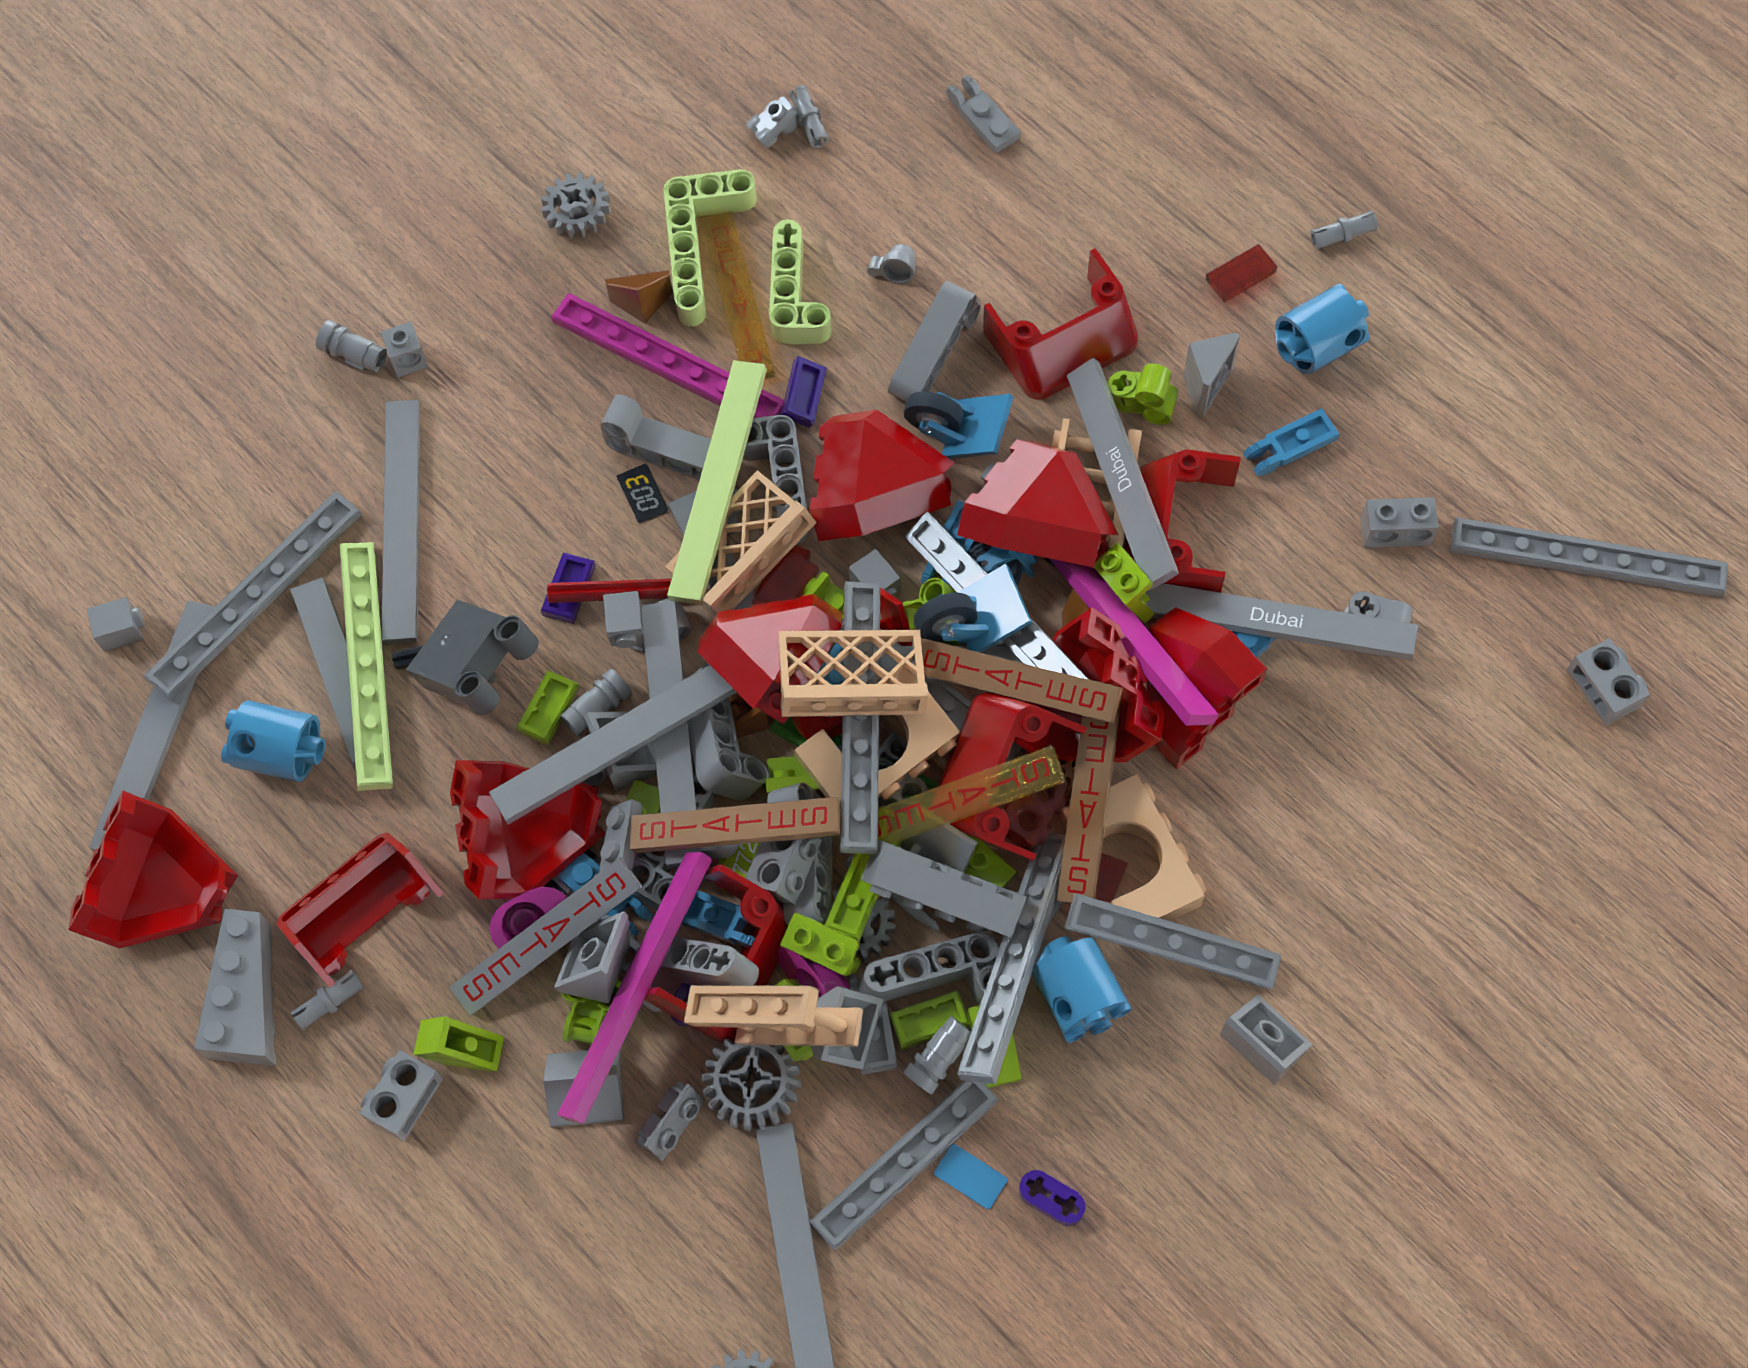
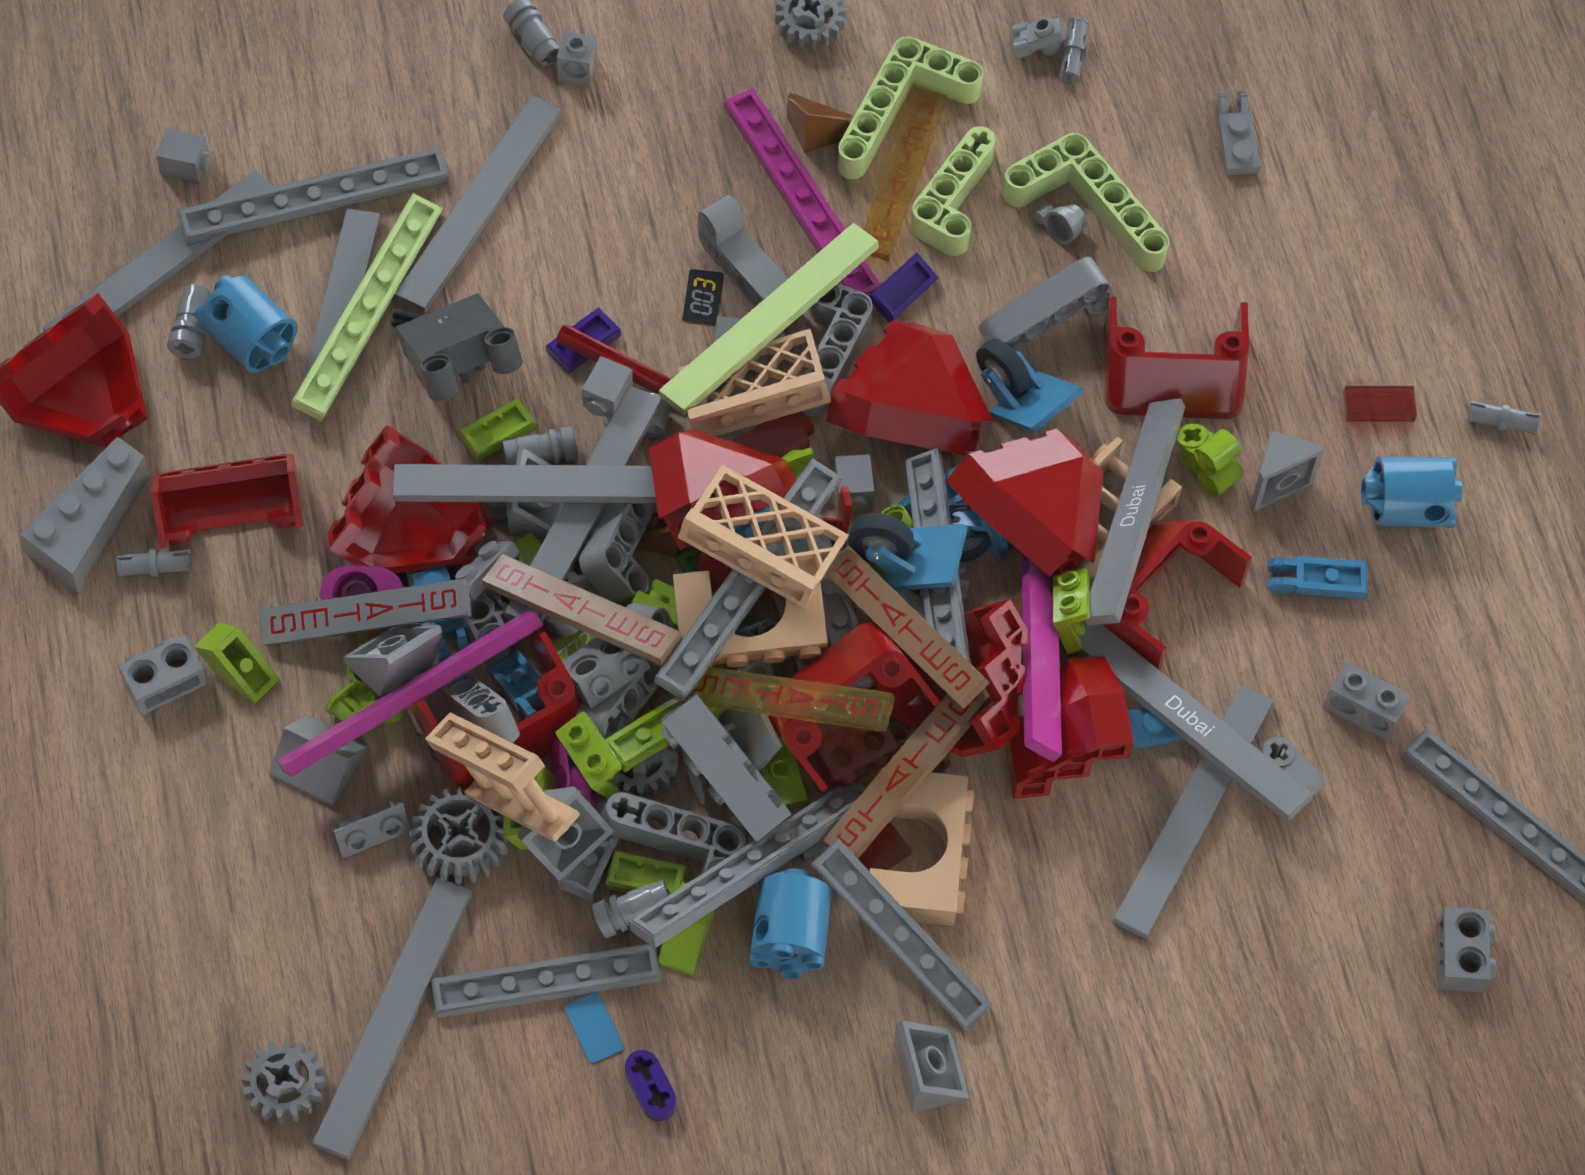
camera: 25 degrees right, 5 degrees down
none -> light grey axle [167,284,211,359]
none -> yellowish green beam [1002,133,1169,272]
none -> light grey tile [1113,684,1274,940]

